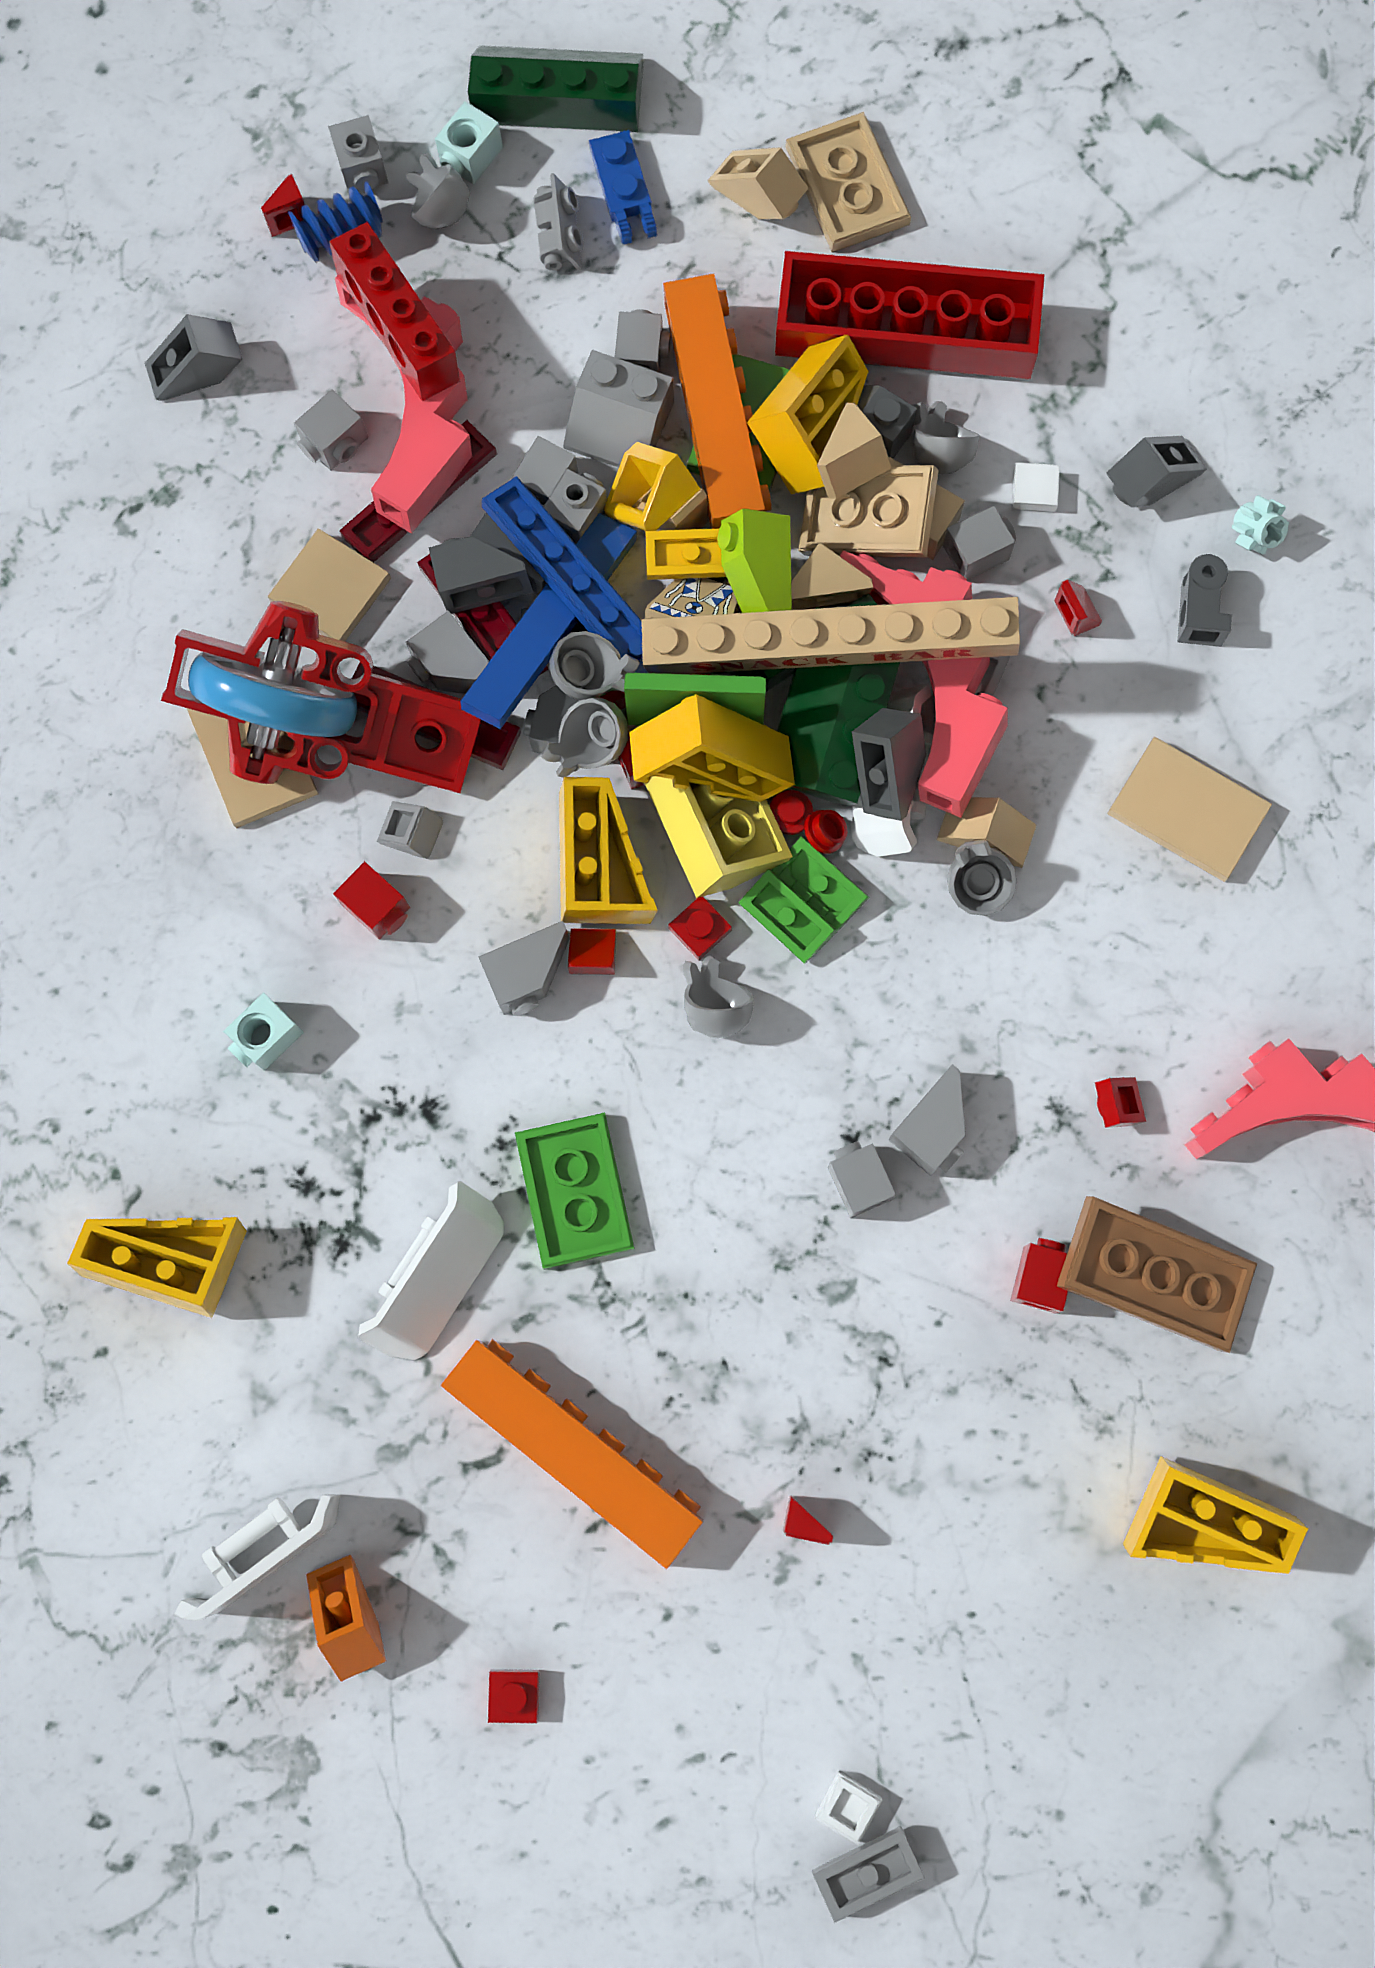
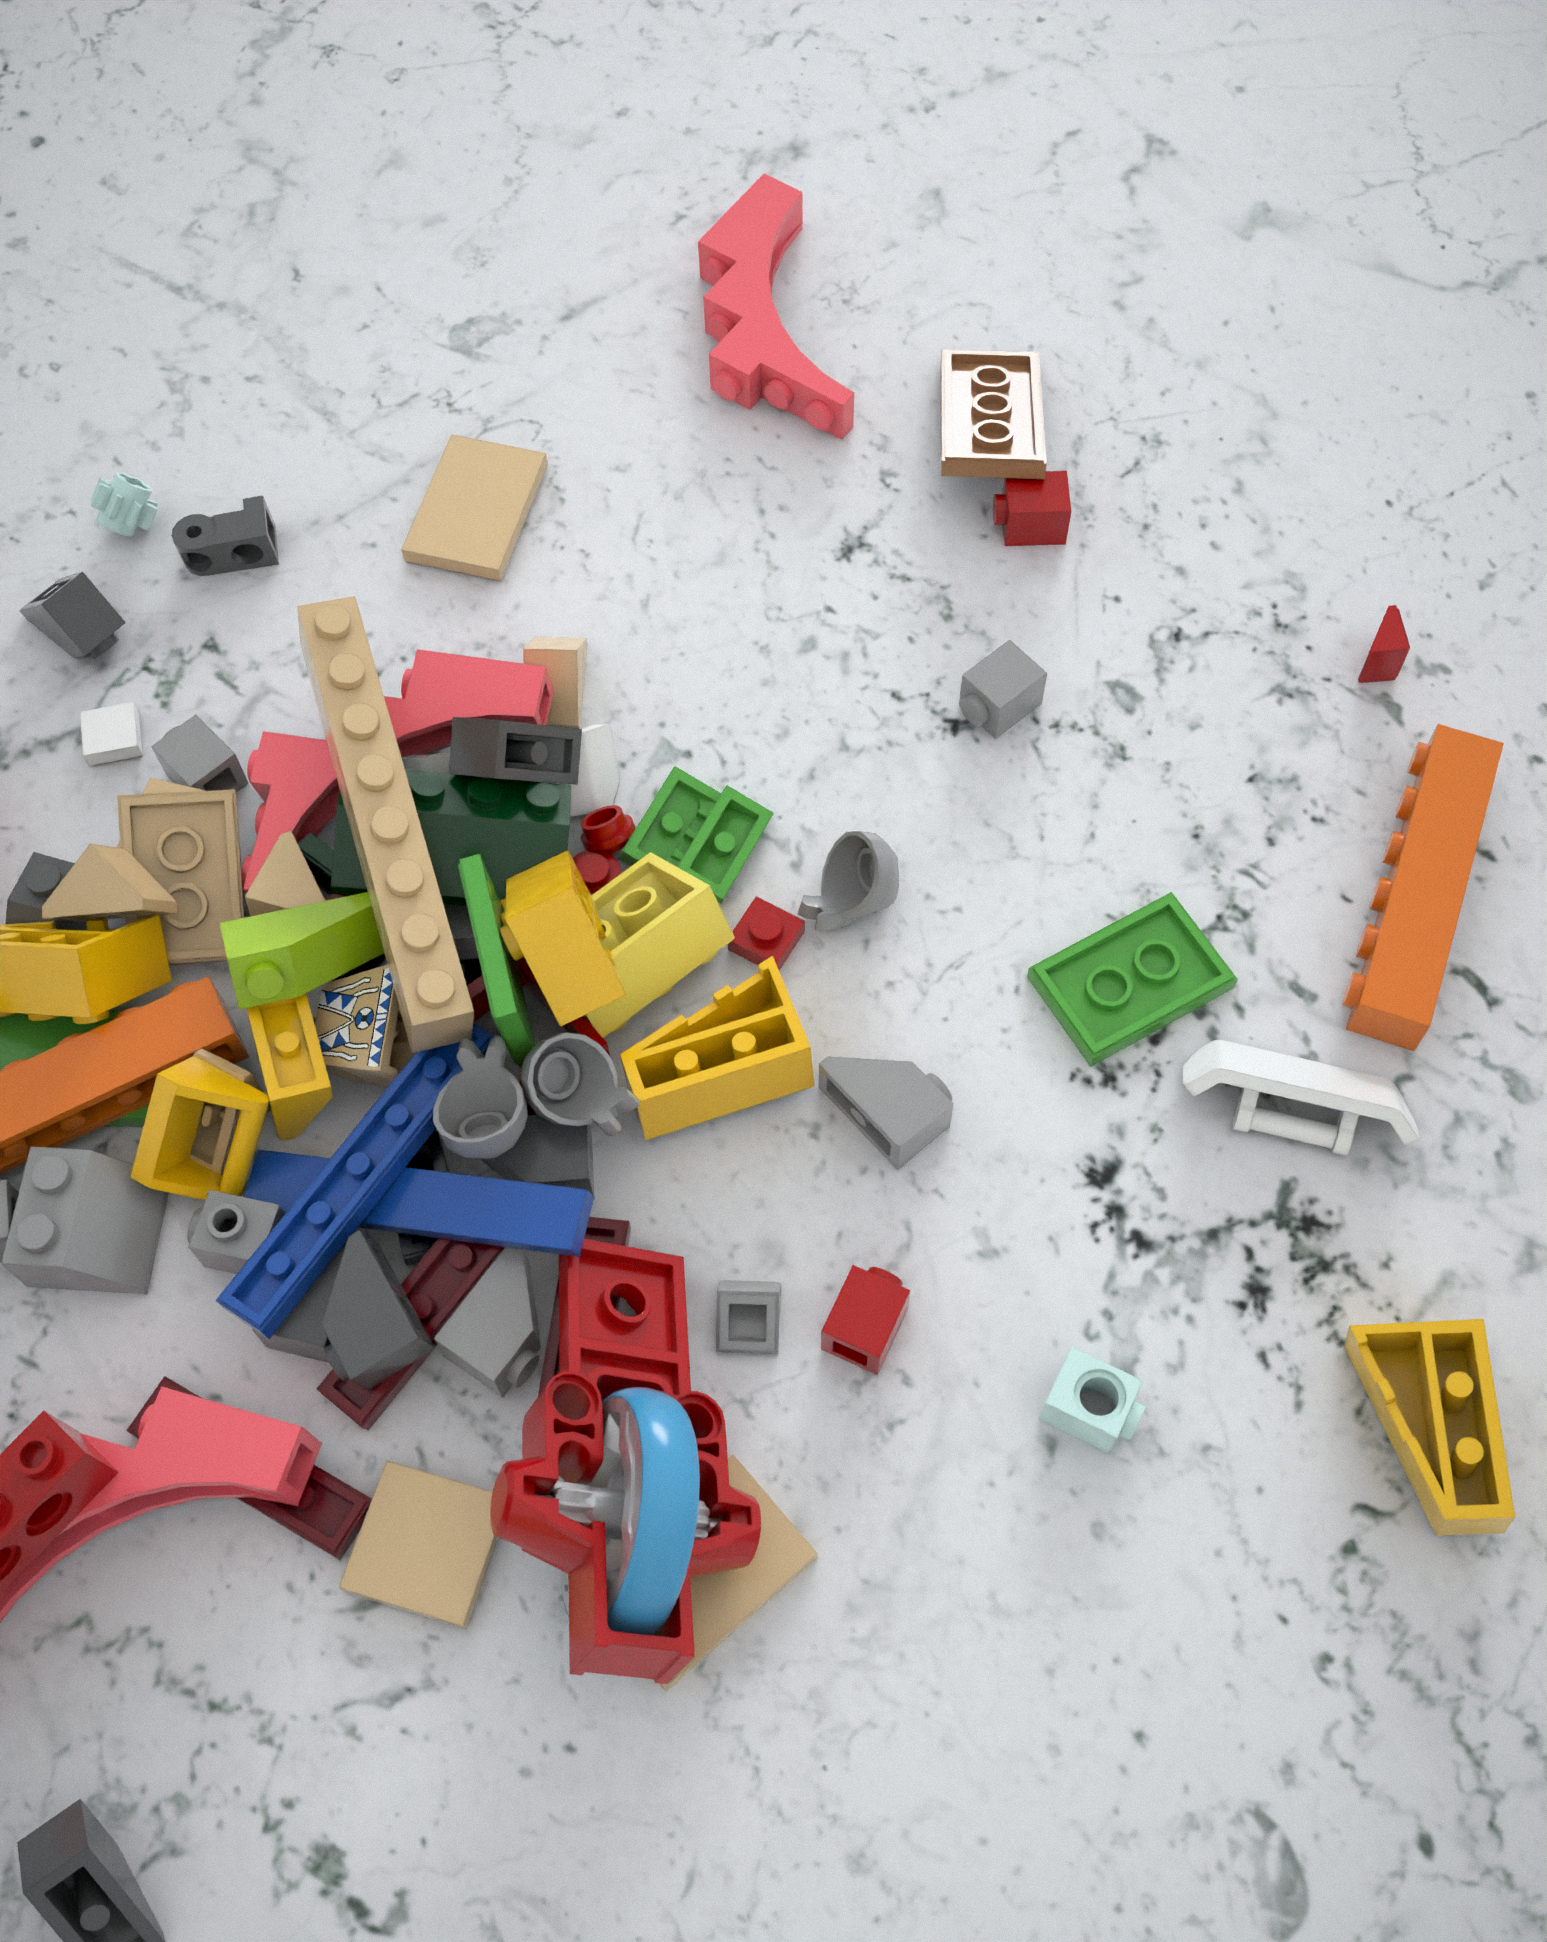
camera: 110 degrees left, 15 degrees down
light grey brick [294,389,369,471] -> none
light grey brick [511,436,578,507] -> none
red slope [568,928,616,975] -> none
light grey slope [889,1064,966,1176] -> none
light grey piece [913,401,979,474] -> none
light grey piece [947,840,1017,916] -> none
red slope [1054,579,1102,636] -> none
red plate [1095,1077,1146,1128] -> none
yellow wedge [1123,1456,1308,1574] -> none

